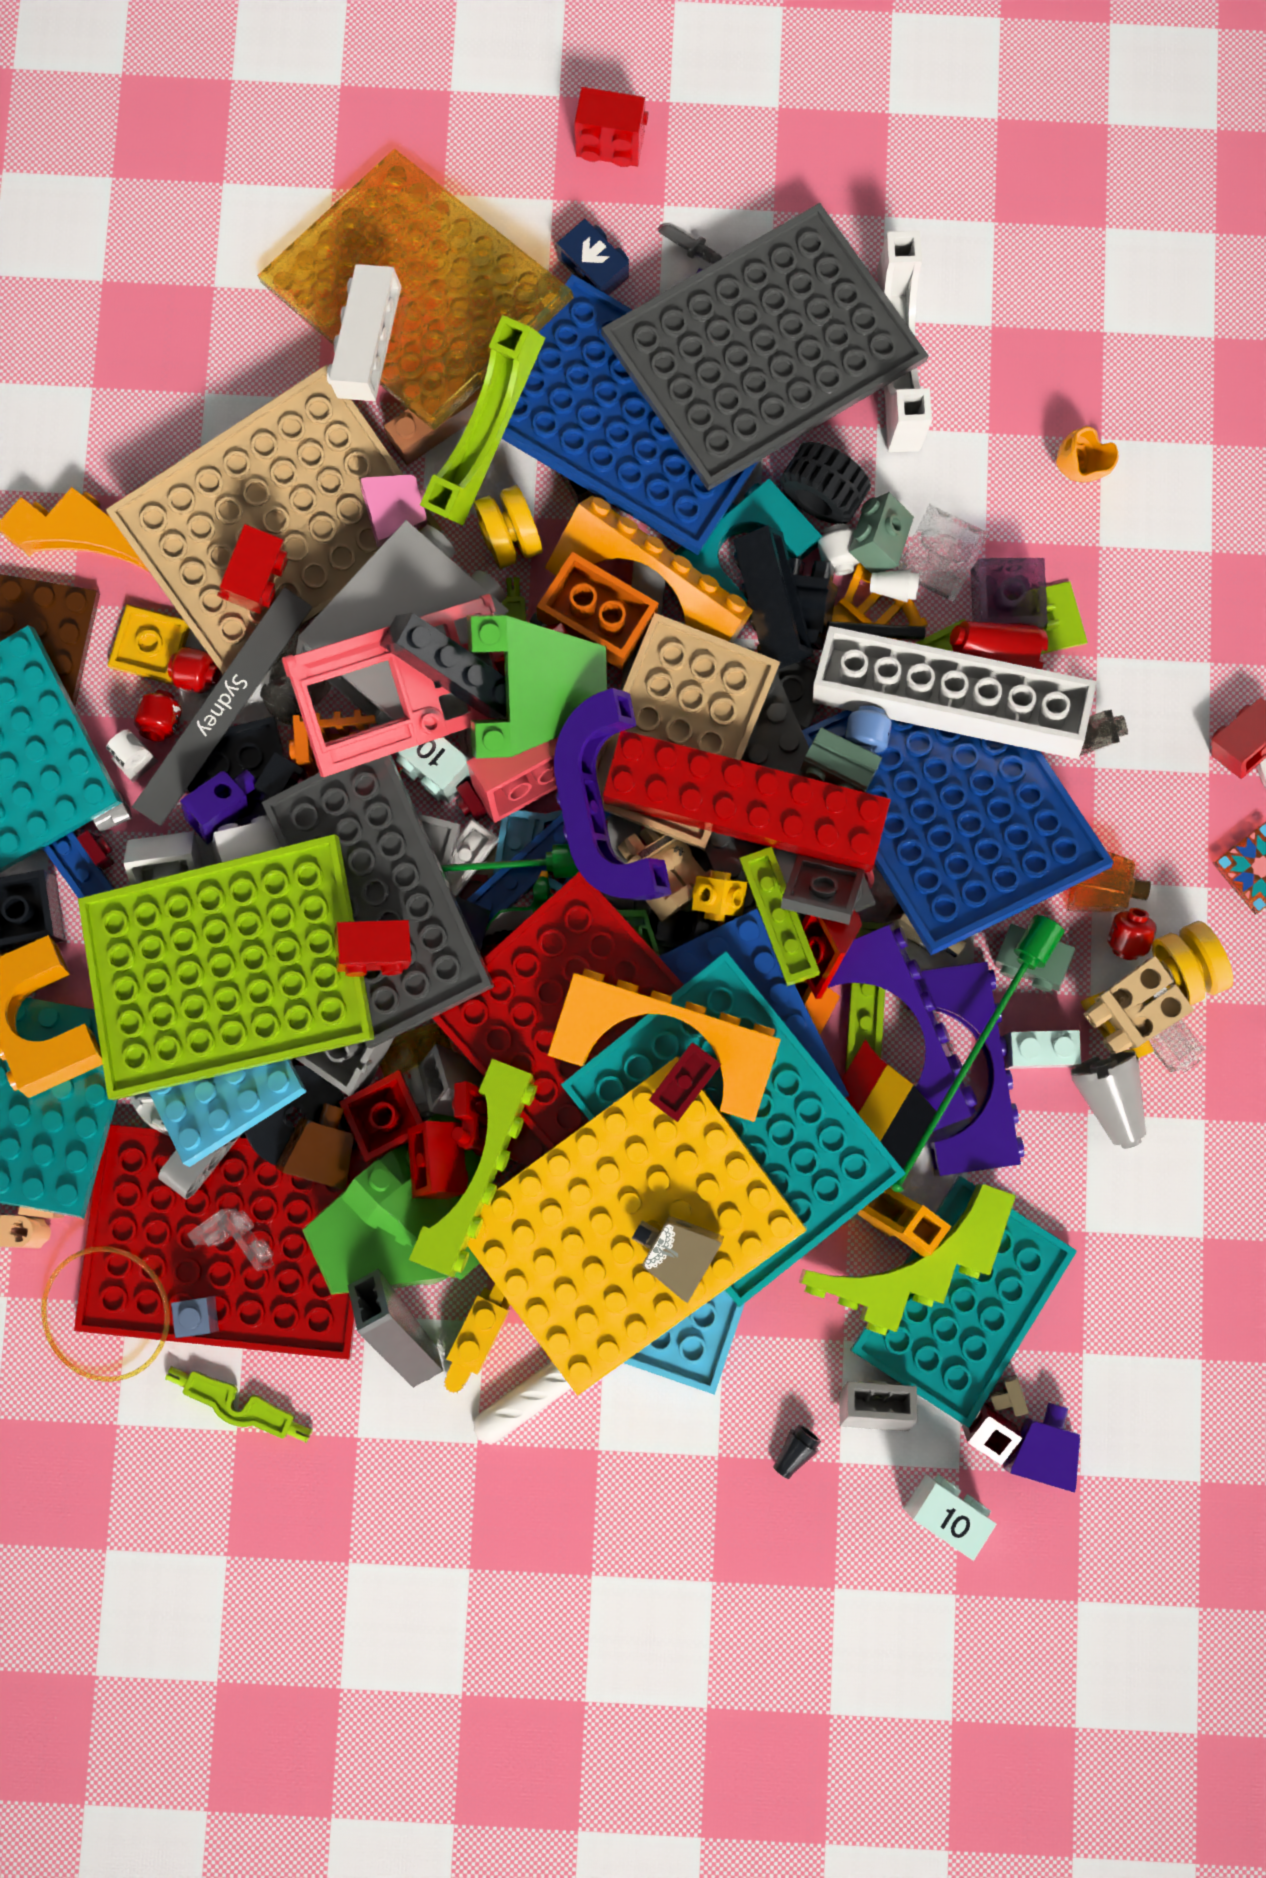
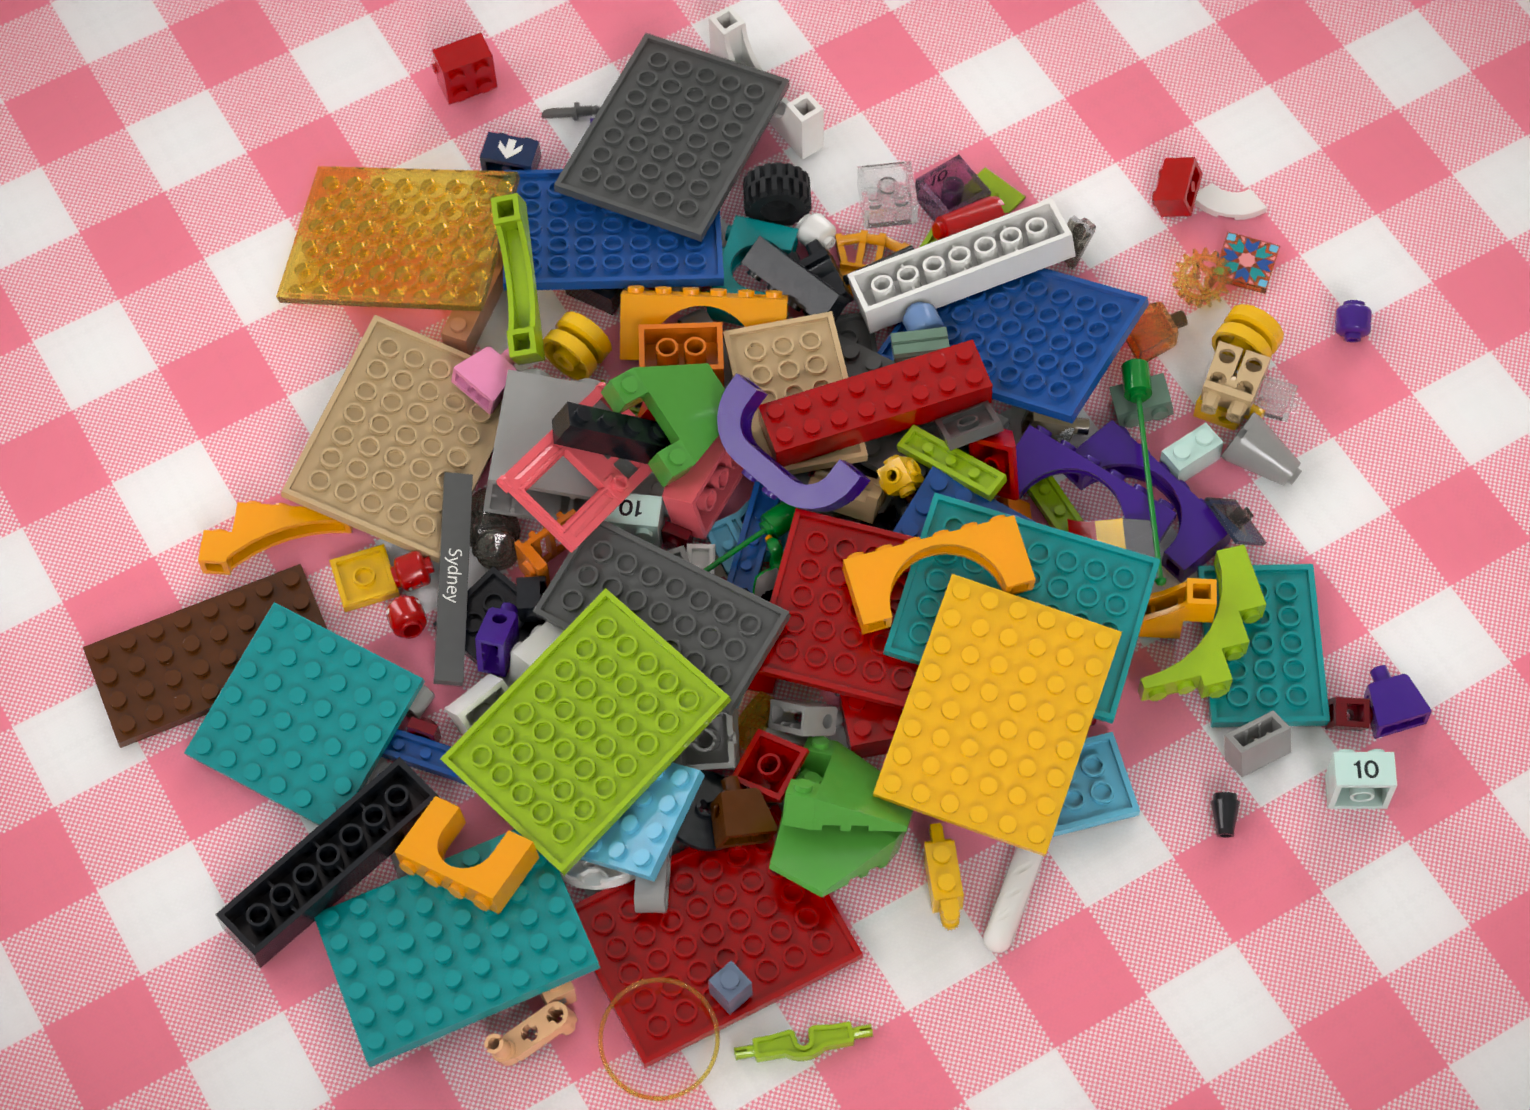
camera: 30 degrees left, 20 degrees down
white leg [106,729,158,783] -> none
clear bracket [187,1208,274,1271] -> none
red brick [217,524,288,614] -> none
white brick [327,264,401,401] -> none
red brick [334,920,411,977] -> none
dark grey slope [347,1268,443,1388] -> none
red brick [407,1121,468,1199] -> none
lime arch [409,1059,537,1278] -> none
red plate [451,1081,488,1157] -> none
dark tan torso [632,1216,724,1303] -> none
dark red plate [649,1042,722,1122] -> none
sand green brick [848,492,914,574] -> none
white cone [870,569,919,602] -> none
dark tan tile [990,1375,1029,1417] -> none
light orange helmet [1056,425,1119,483] -> none
red head [1107,908,1157,960] -> none
none -> clear yellow gear [1172,247,1233,308]
none -> clear smoke piece [1204,497,1267,546]

